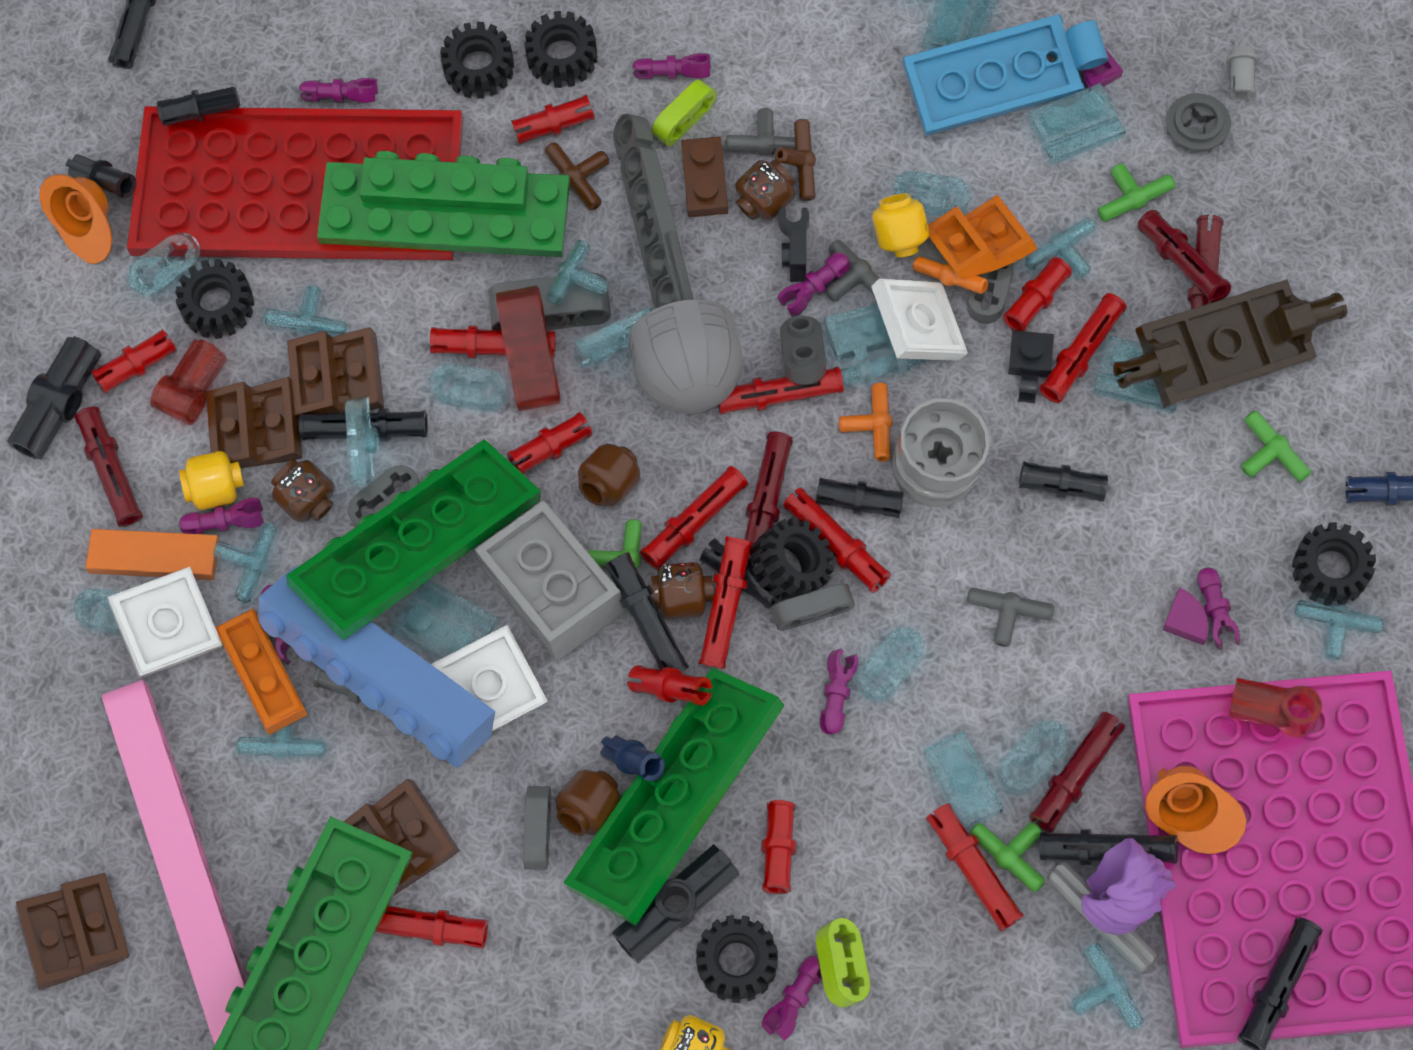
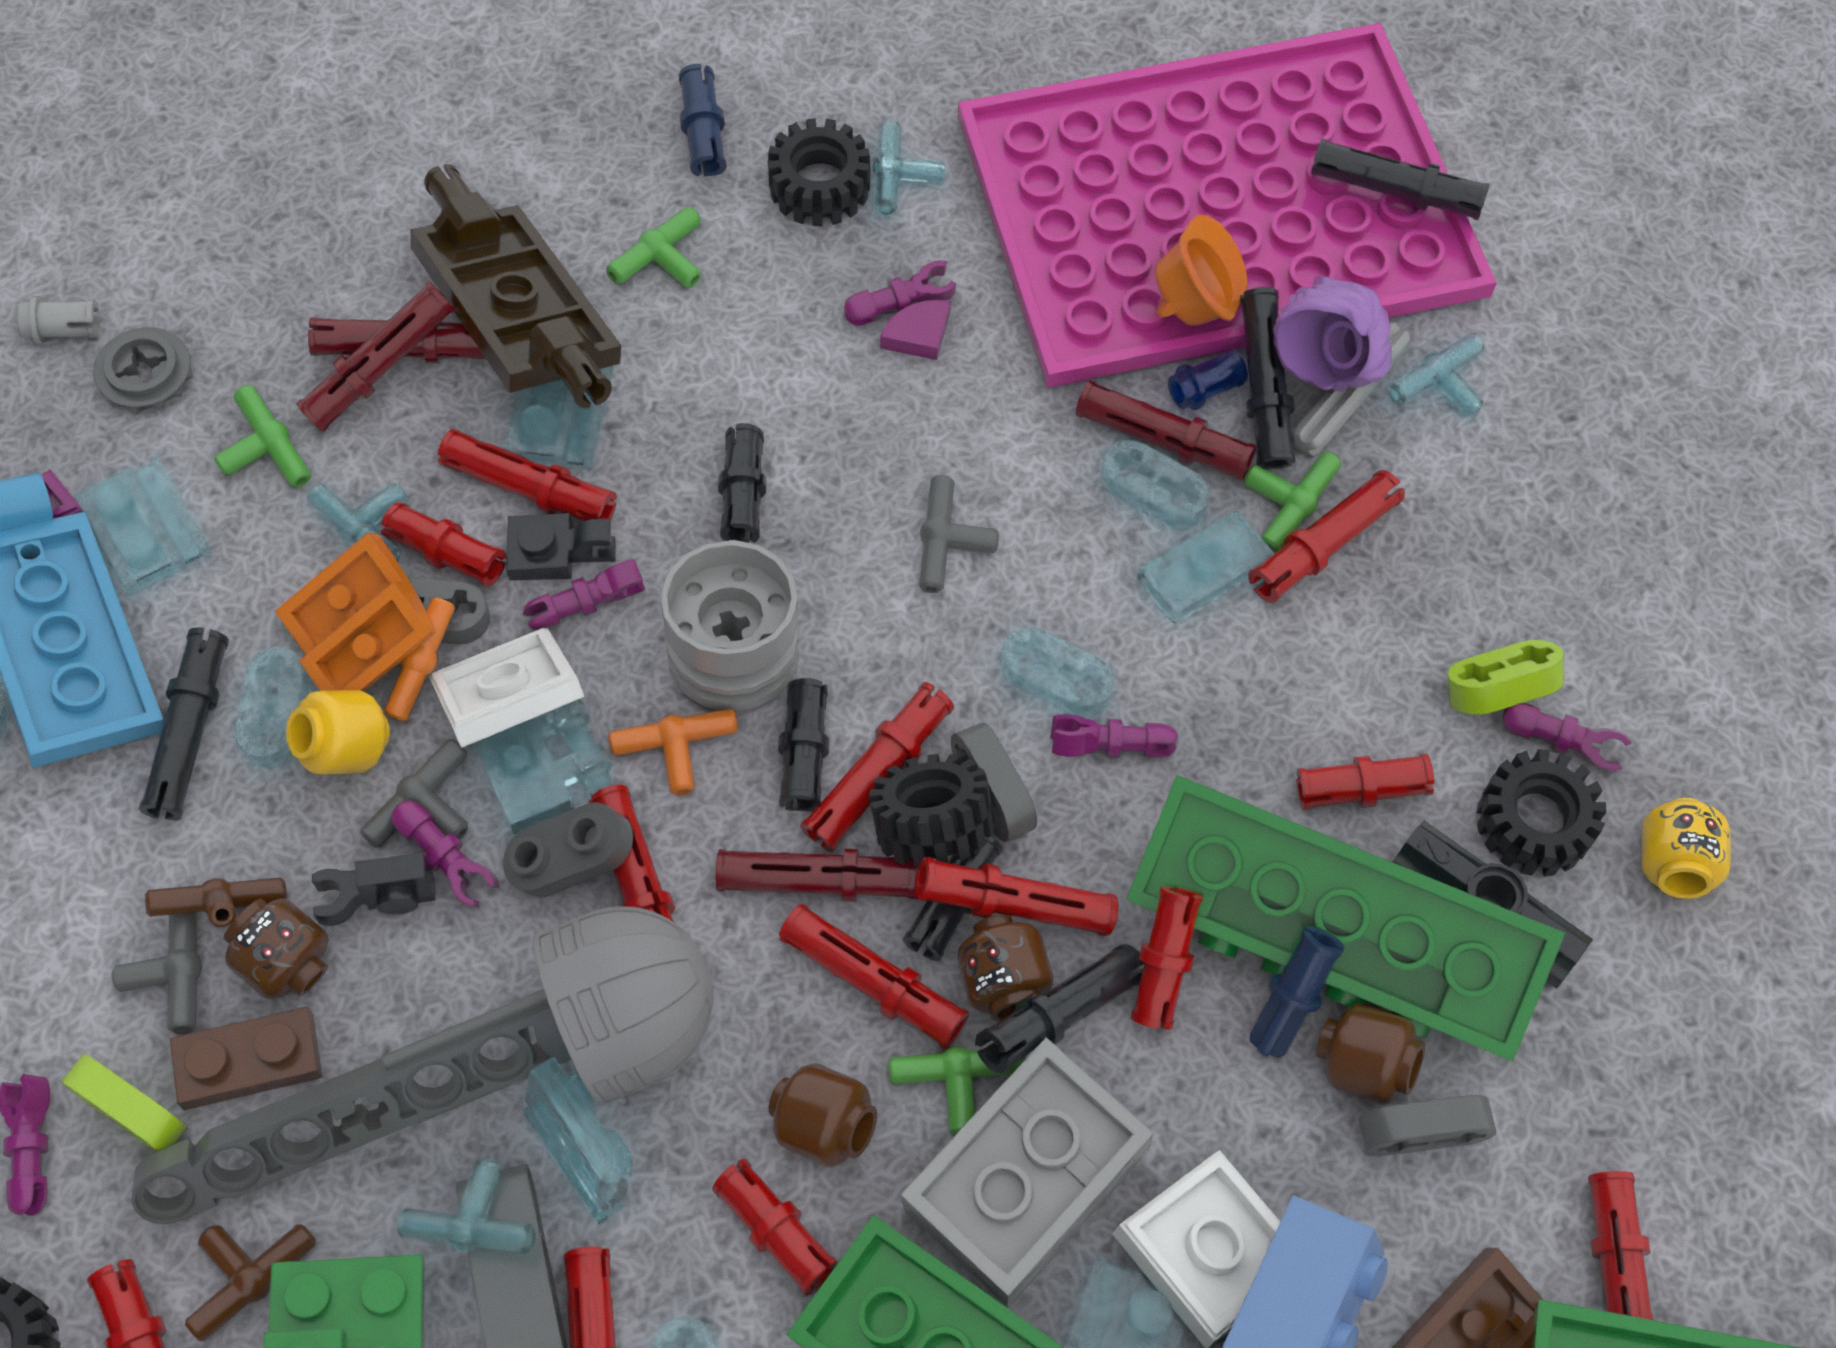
camera: 105 degrees left, 5 degrees down
clear red beam [496,285,561,411] -> none
clear red piece [1229,678,1322,738] -> none
none -> black pin [139,627,229,821]
none -> magenta piece [523,559,645,630]
none -> clear blue pin [1168,349,1248,410]

